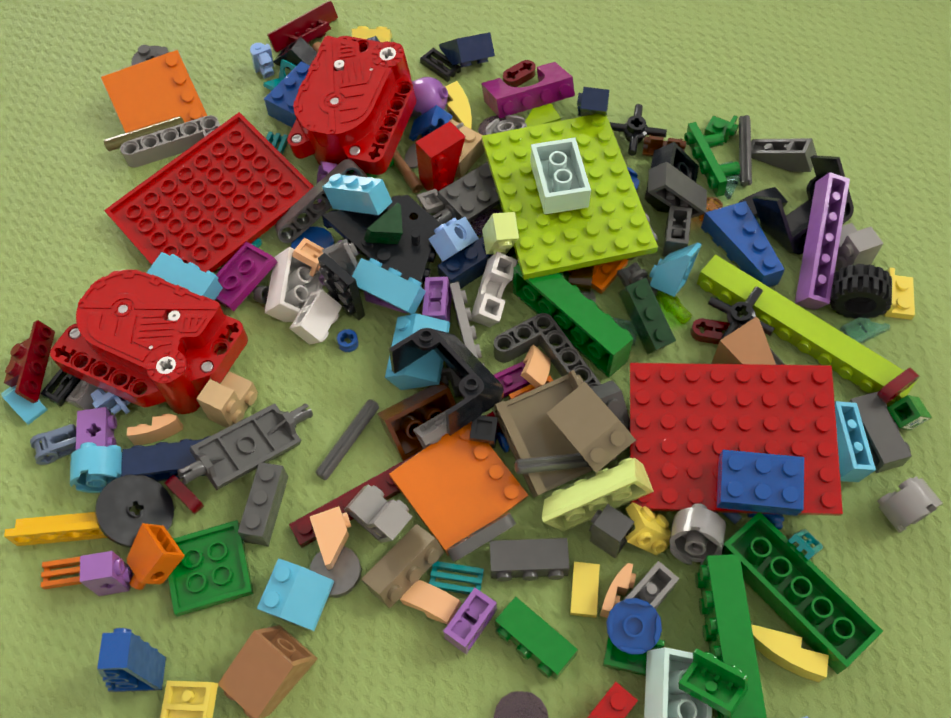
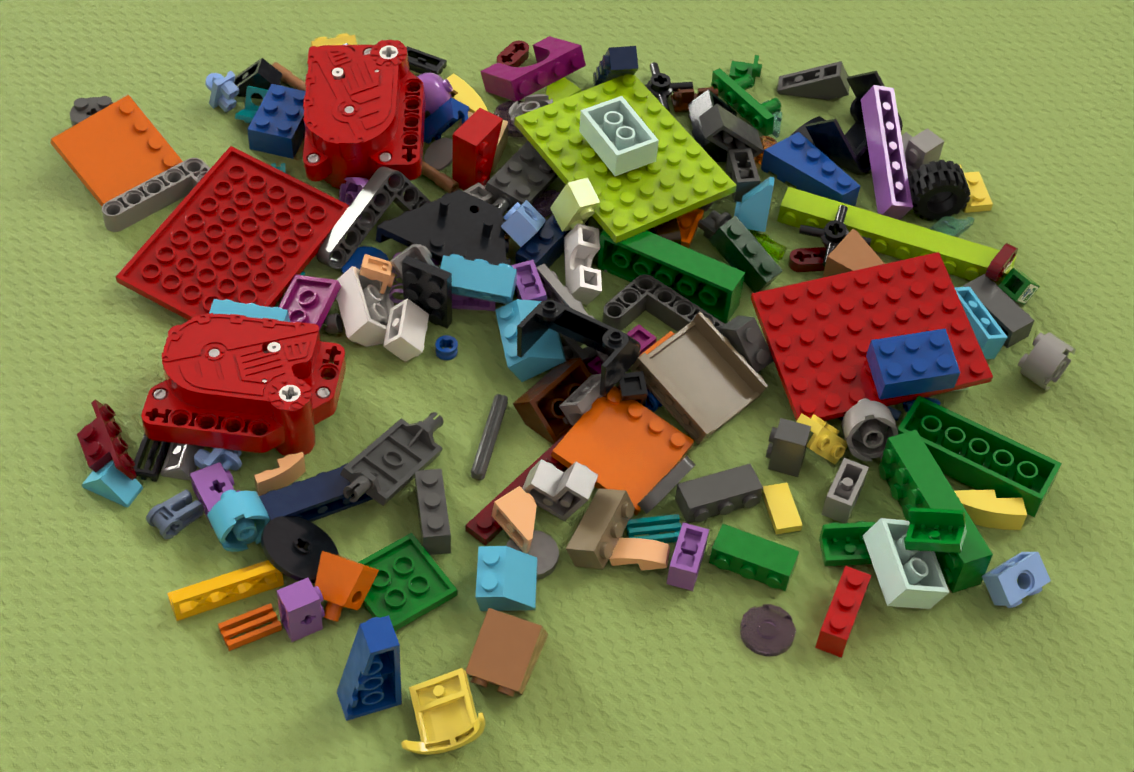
camera: 25 degrees left, 10 degrees down
olive axle [104,116,184,151] -> none
dark red beam [164,474,204,515] -> none
tan brick [196,371,258,428] -> none
dark red bracket [267,0,338,52] -> none
medium azure brick [322,174,392,215] -> none
dark green slope [364,202,403,244] -> none
dark blue slope [439,32,495,68] -> none
dark grey axle [514,453,590,474] -> none
light nougat slope [521,344,551,388] -> none
yellowish green slope [542,458,654,532] -> none
dark tan slope [546,382,636,473] -> none
light nougat slope [600,563,636,618] -> none
blue tile [606,598,662,654] -> none
dark grey axle [739,115,752,186] -> none
teal tile [788,529,824,560] -> none

